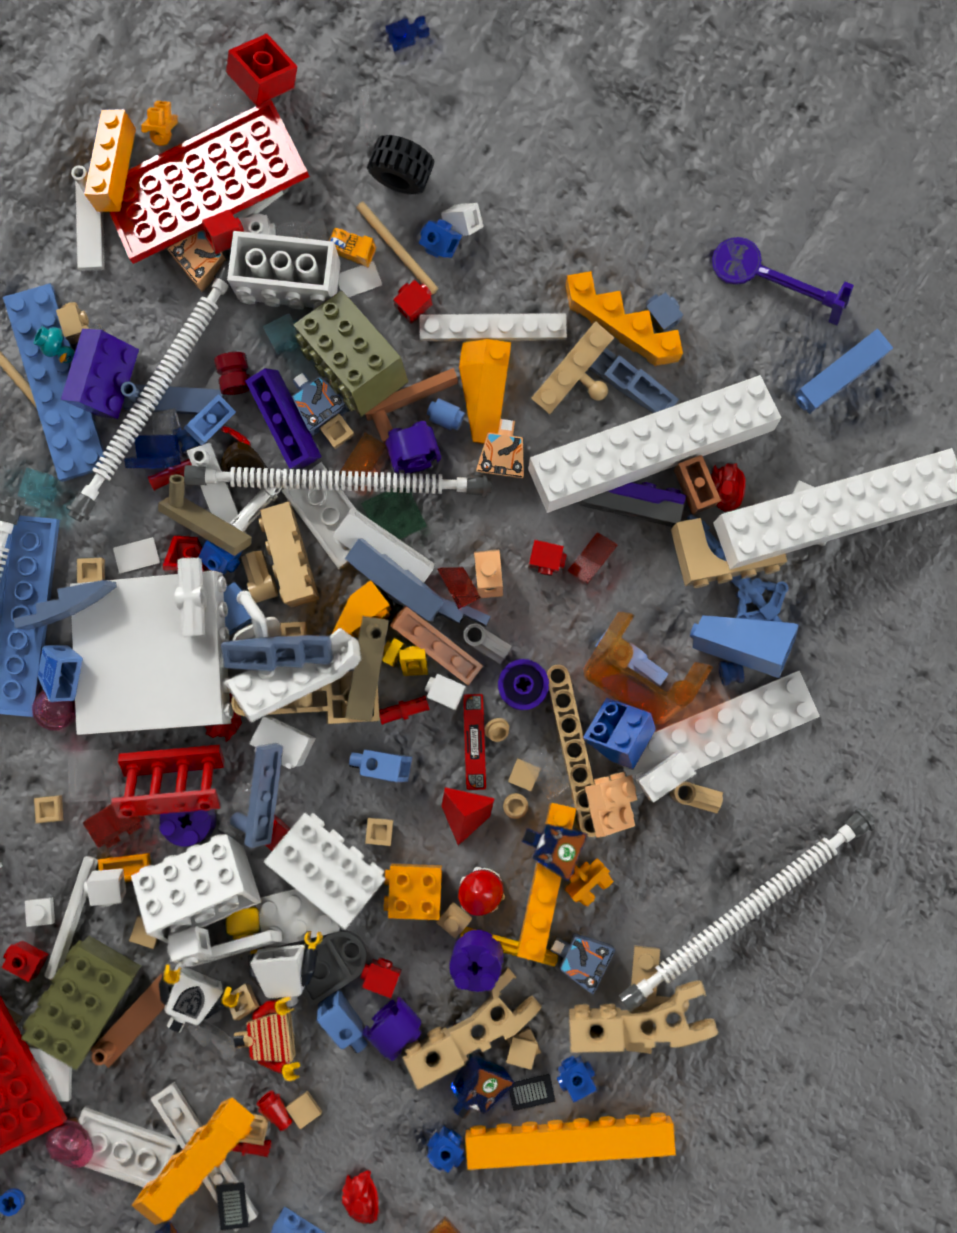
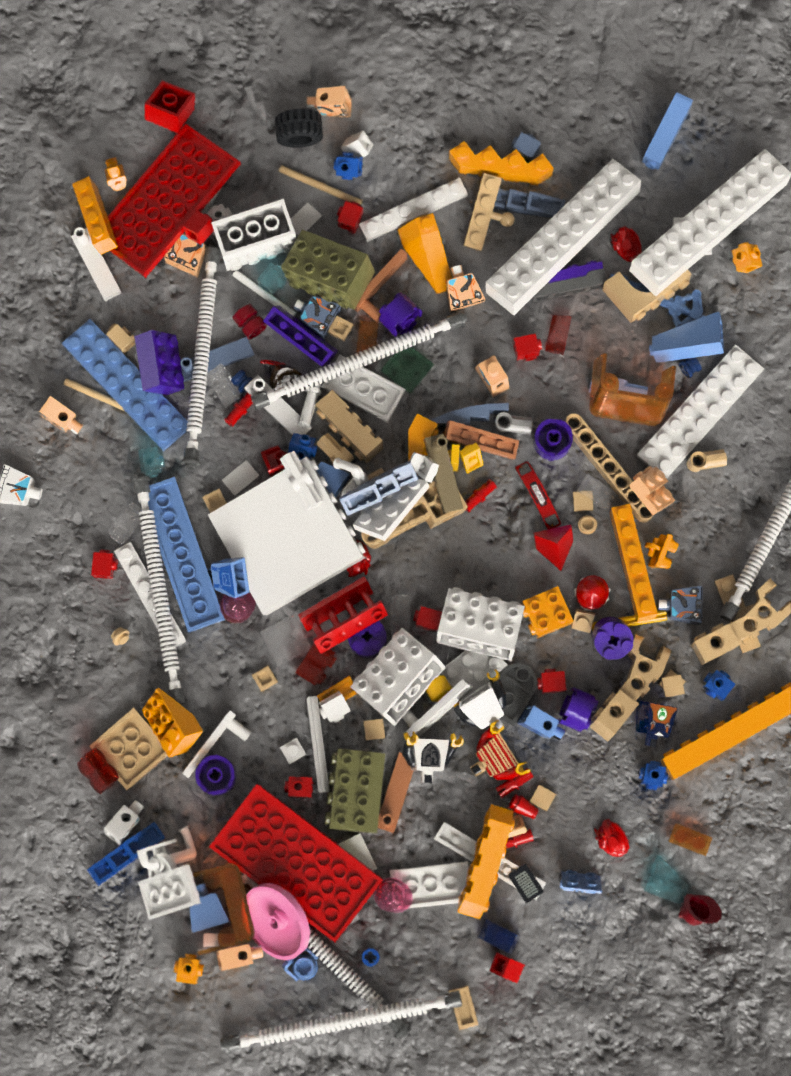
camera: 25 degrees left, 5 degrees down
sand blue slope [14,580,117,630] -> none
teal animal [33,326,75,363] -> none
clear blue panel [124,434,181,468] -> none
dark tan piece [158,474,252,556] -> none
white brick [167,927,212,967] -> none
medium blue slope [184,394,236,446] -> none
tan plate [229,983,259,1021] -> none
sand blue piece [230,743,283,848] -> none
white brick [250,716,316,769] -> none
light orange leg [329,228,377,268] -> none
white brick [332,507,435,583] -> none
sand blue slope [345,538,445,621] -> none
medium blue torso [349,750,412,782] -> none
tan plate [365,817,394,846] -> none
clear blue plate [385,16,430,52] -> none
white brick [425,674,466,710] -> none
medium blue brick [427,398,465,431] -> none
clear red slope [437,567,481,609] -> none
tan plate [484,718,509,742] -> none
black sticker [508,1074,555,1111] -> none
torso [521,824,588,881] -> none
blue slope [583,697,656,770] -> none
white brick [635,751,696,802] -> none
nougat brick [674,455,721,515] -> none
dark purple piece [712,237,854,326] -> none
none -> white bar [232,270,297,317]
none -> light nougat torso [307,86,352,117]
none -> red axle [496,768,533,798]
none -> light orange brick [731,242,763,273]

